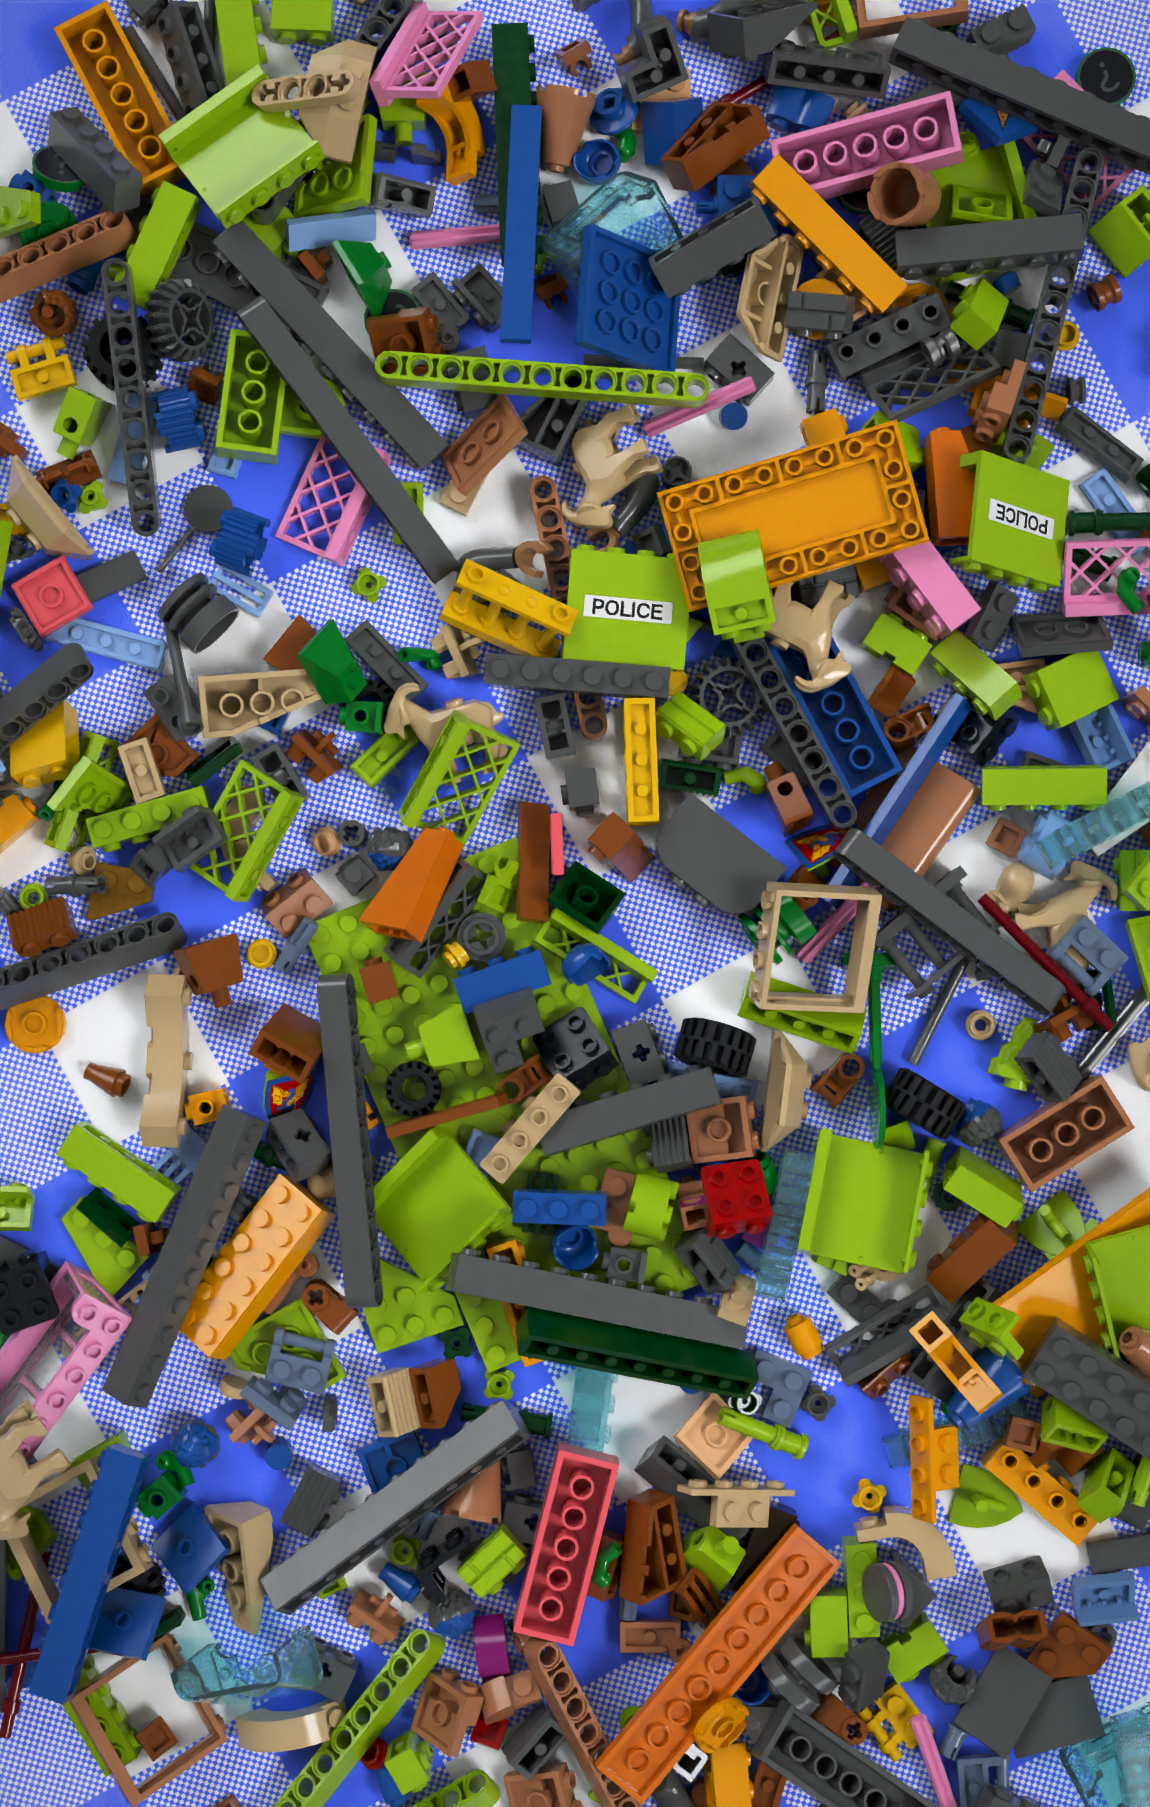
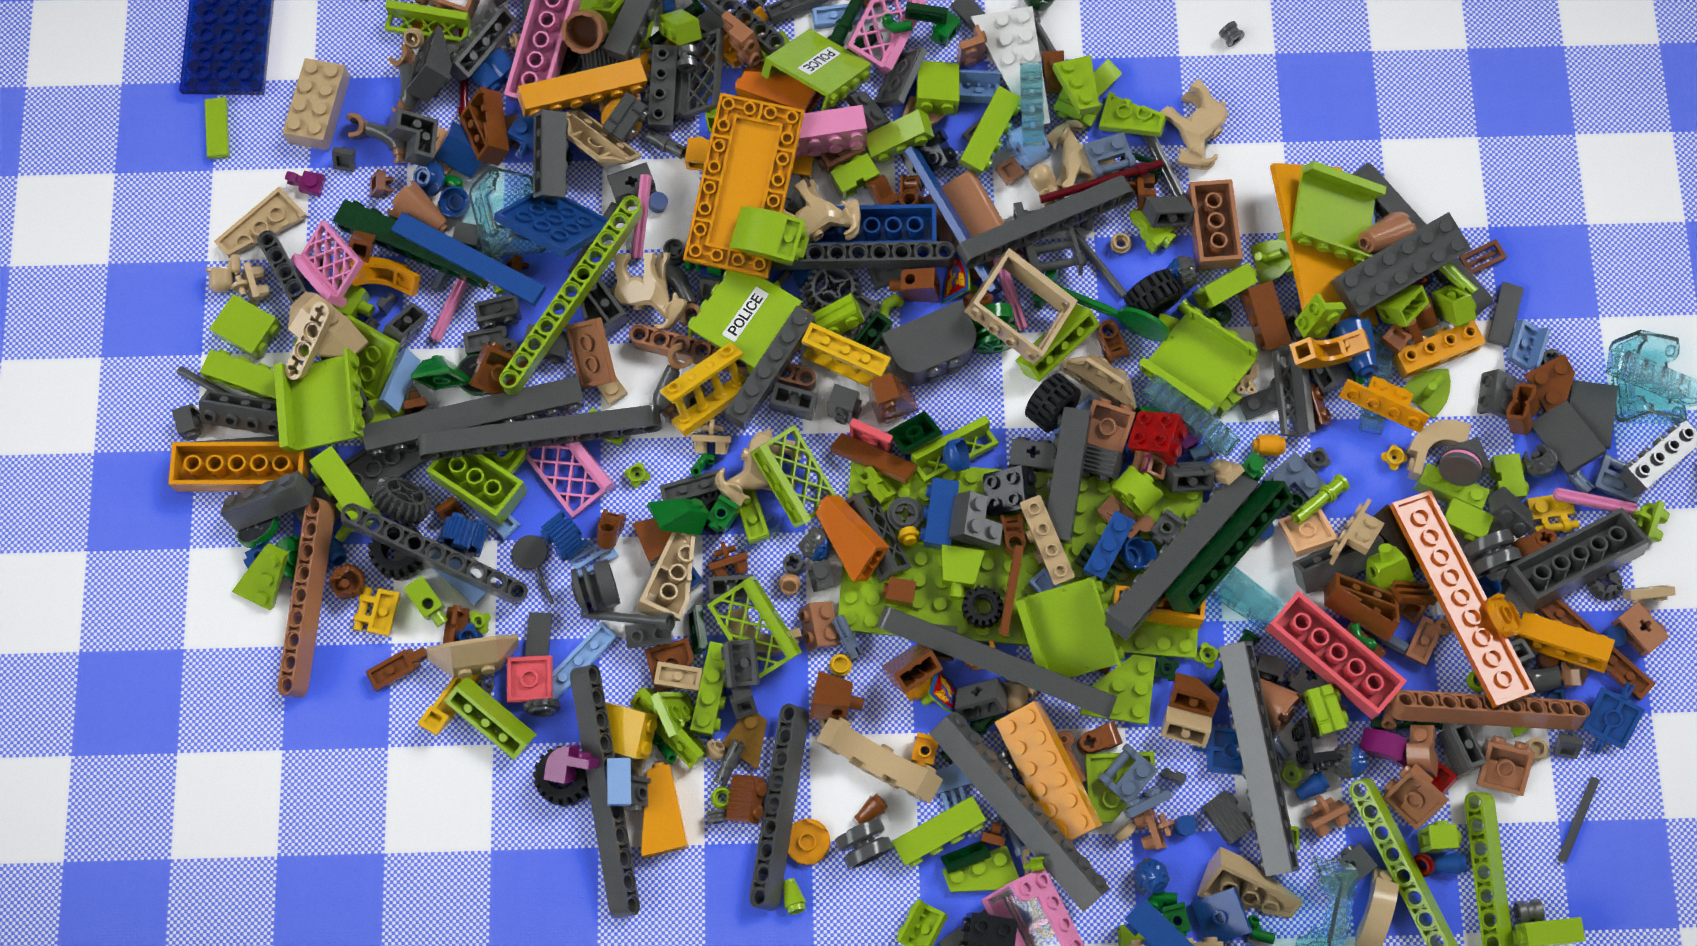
camera: 65 degrees left, 15 degrees down
none -> dark orange piece [596,509,626,549]
none -> dark grey wheel [835,818,894,870]
none -> lime hand [1023,857,1045,872]
none -> green brick [1241,452,1267,482]

